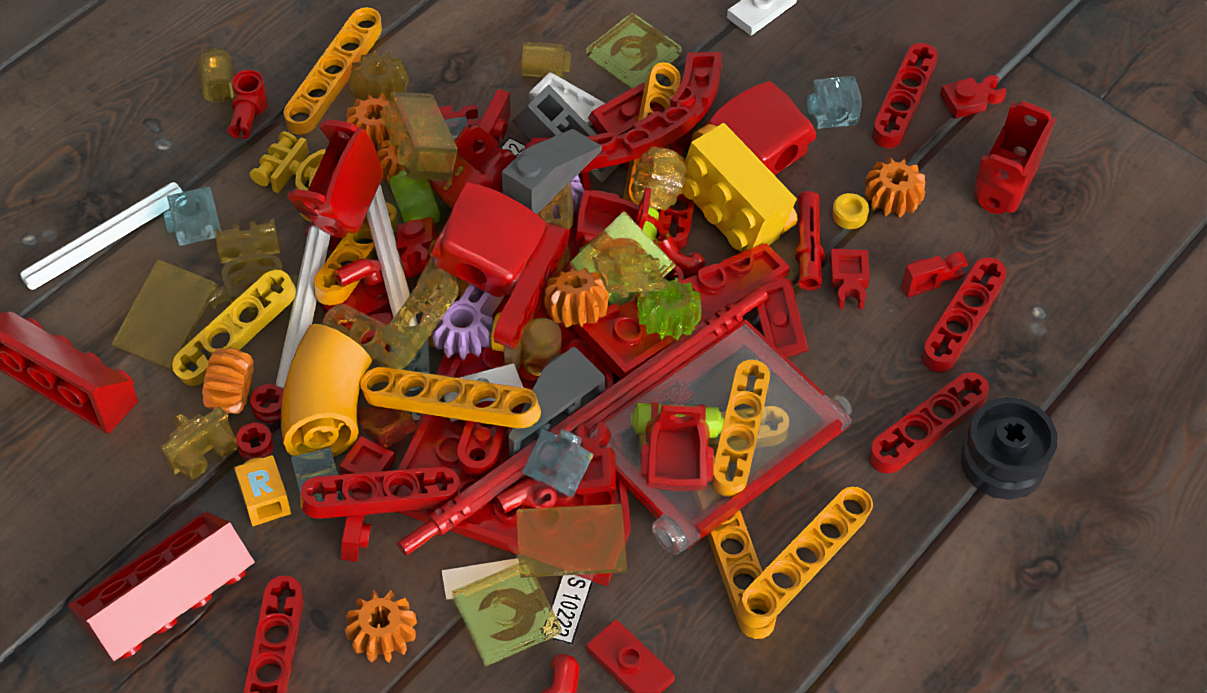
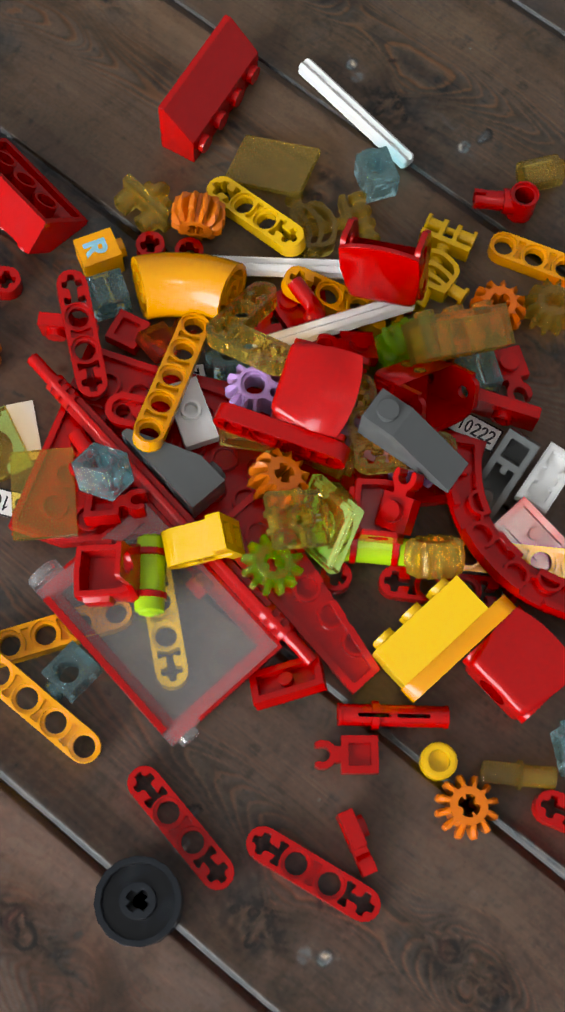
camera: 85 degrees right, 15 degrees up
clear yellow brick [522,318,561,376] -> none
red arm [654,233,706,277] -> none
light orange beam [711,359,770,497] -> none
red piece [974,101,1056,214] -> none
none -> clear light blue brick [41,640,103,704]
none -> yellow tile [160,512,246,570]
none -> red plate [374,467,424,536]
none -> clear yellow axle [480,759,557,790]

